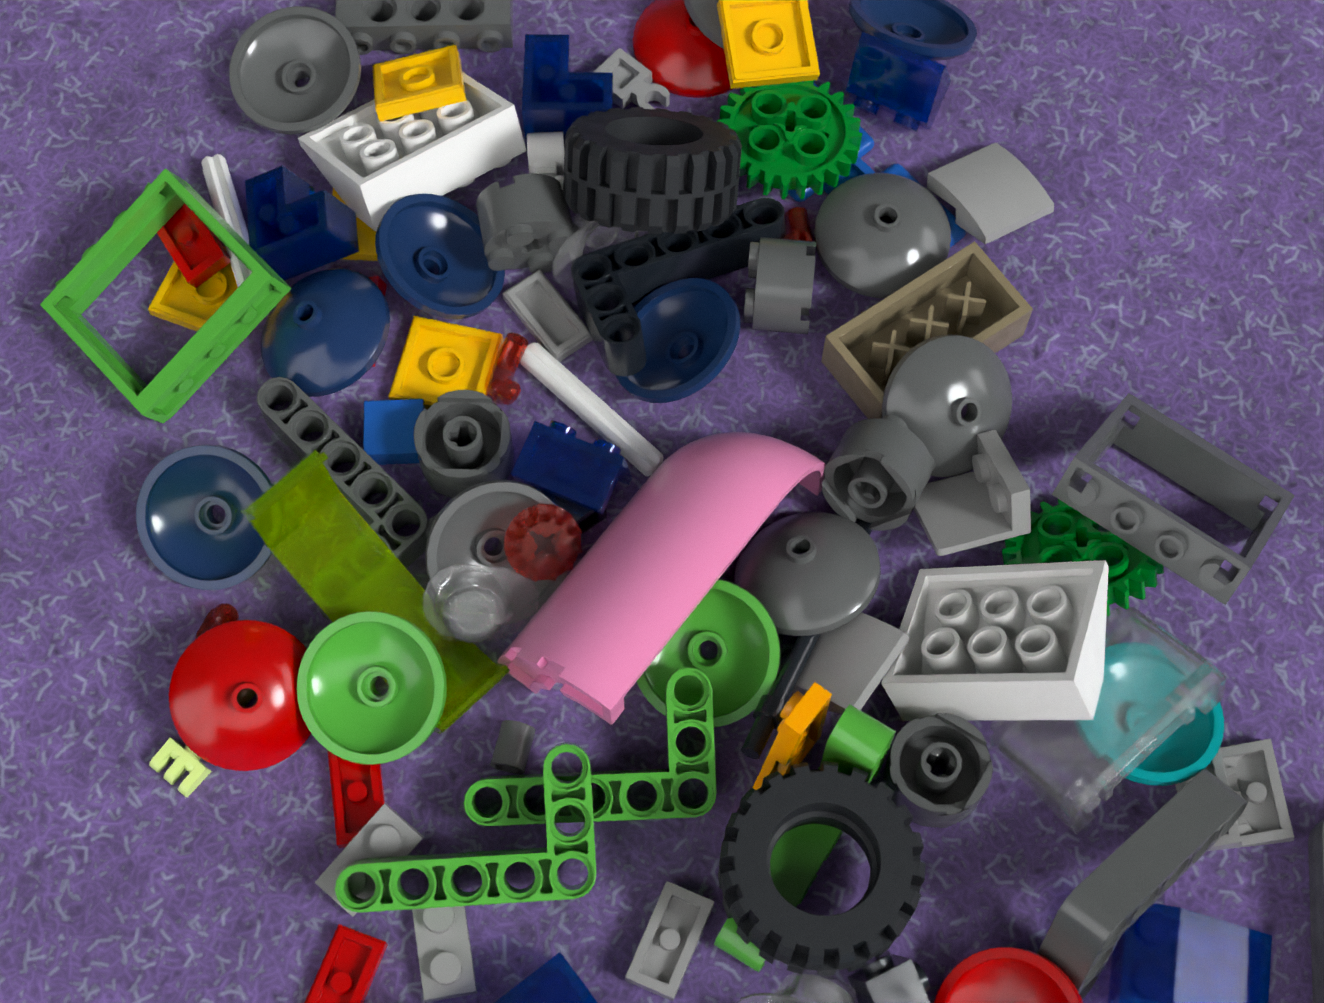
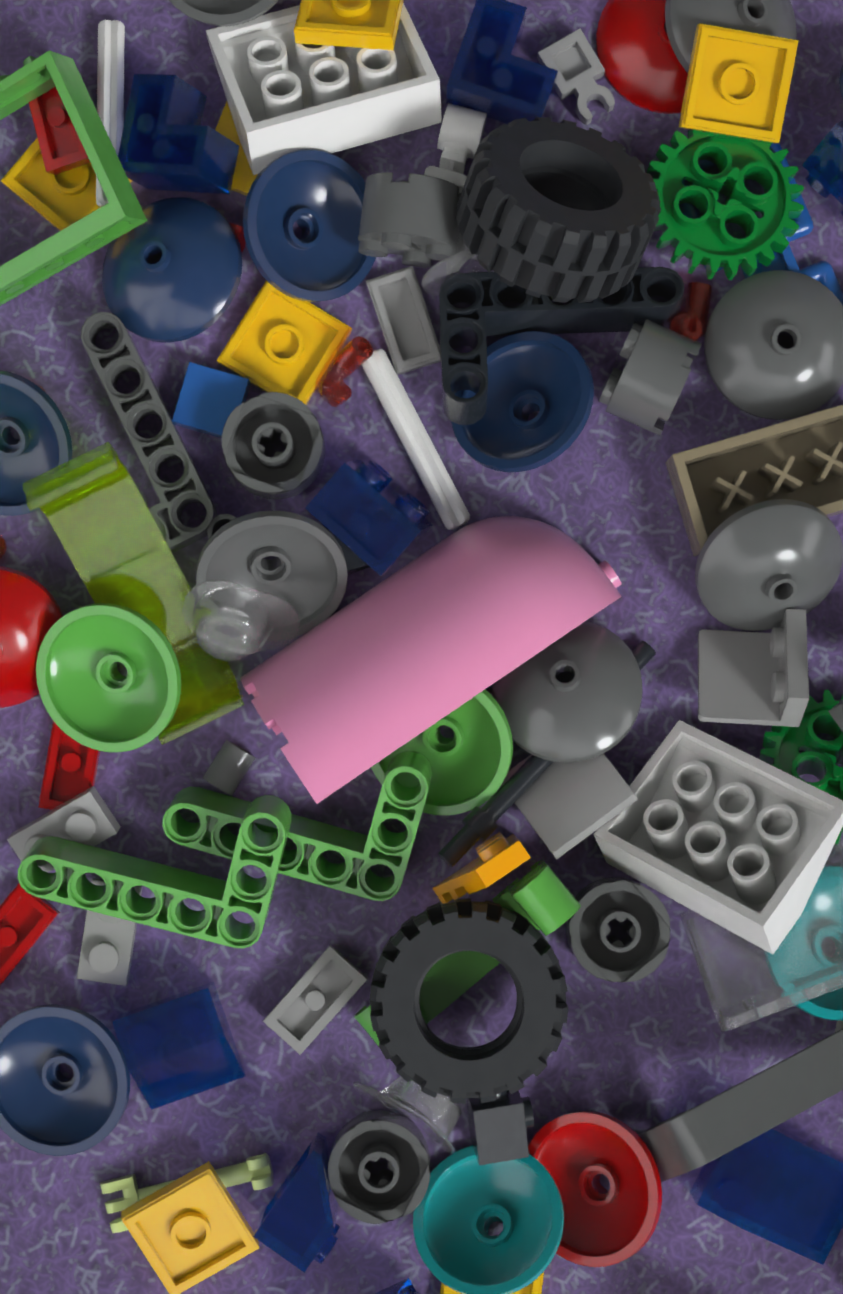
camera: 20 degrees right, 20 degrees up
clear red gear [504,504,582,582] -> none
dark grey brick [822,415,935,531] -> none

